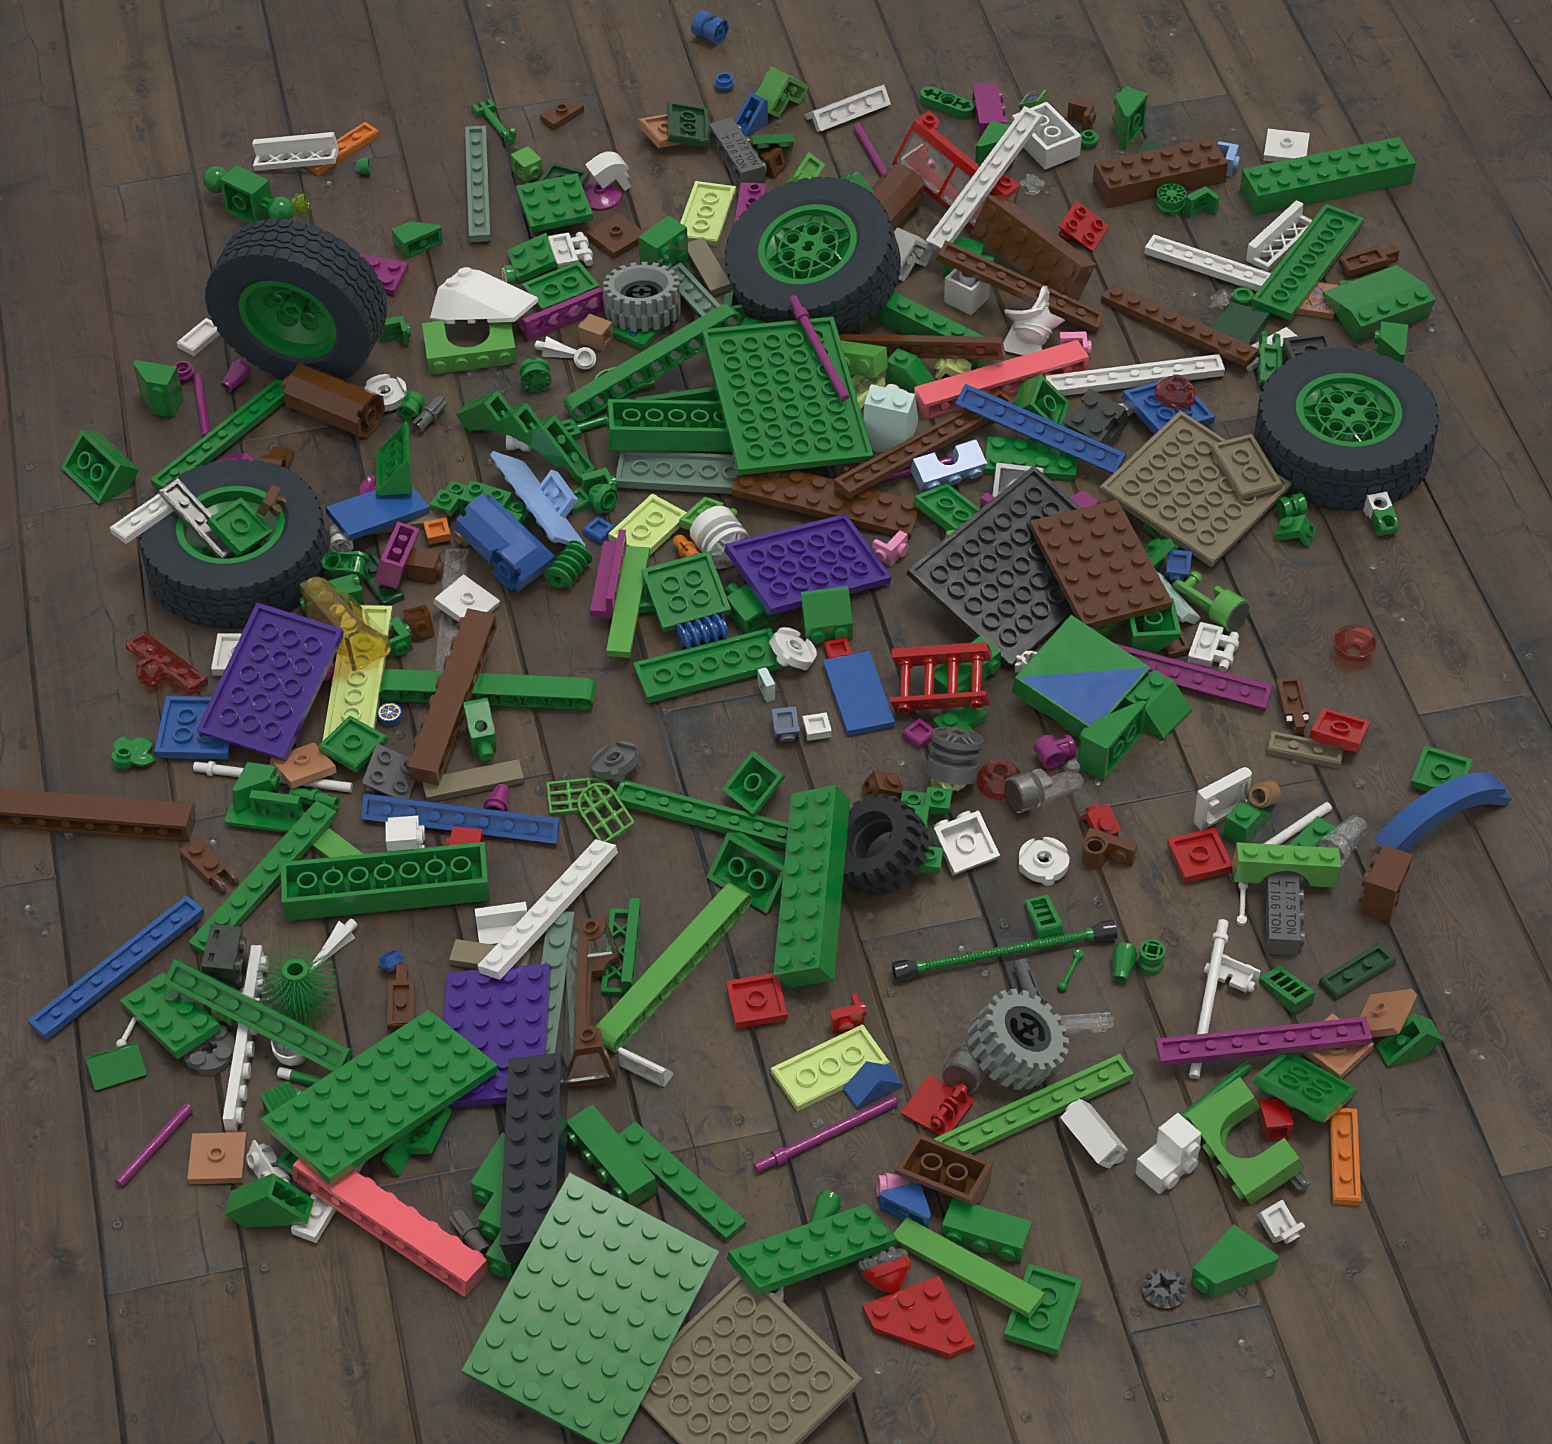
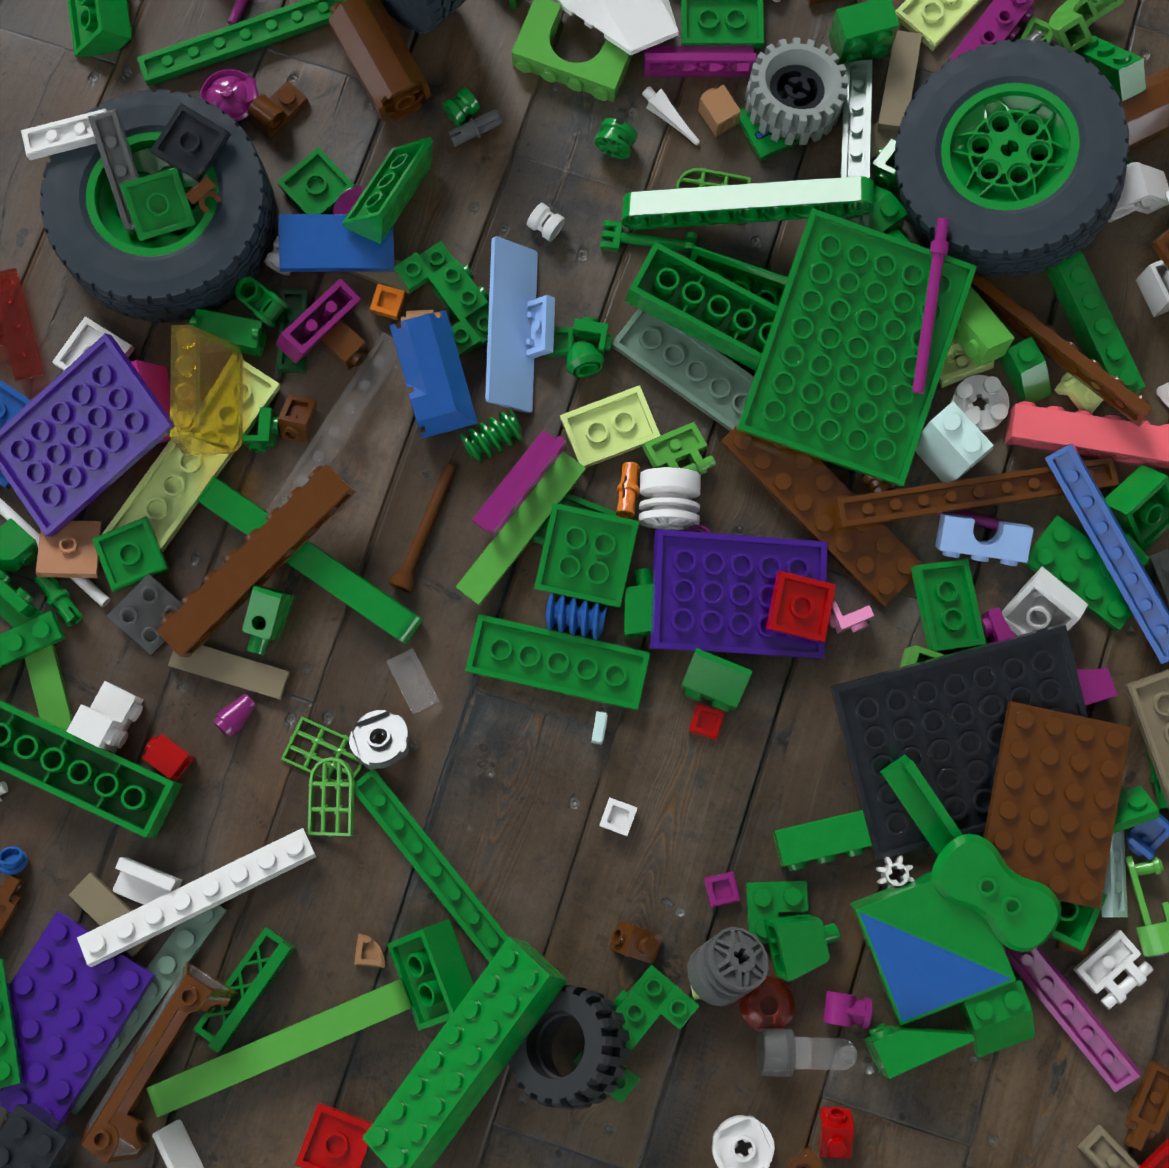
camera: 30 degrees right, 30 degrees up
blue plate [361,794,561,844] -> none
white plate [364,374,407,412] -> none
blue tile [377,703,402,727] -> none
white plate [433,574,500,622] -> none
green arch [455,390,595,483] -> none
white plate [574,347,596,370] -> none
blue tile [583,516,615,545] -> none
green slope [722,750,786,816] -> none
white plate [769,627,817,670] -> none
sand blue bracket [771,706,800,742] -> none
blue tile [823,651,895,736] -> none
red fence [890,642,992,713] -> none
white plate [930,811,1000,876] -> none
none -> black plate [150,103,231,182]
none -> green plate [277,147,356,214]
none -> medium nougat tile [354,933,386,968]
none -> clear plate [386,648,440,715]
none -> reddish brown piece [389,463,456,593]
none -> green torso [764,914,840,982]
none -> red plate [766,571,836,643]
none -> green fence [880,755,963,856]
none -> green plate [932,834,1061,952]

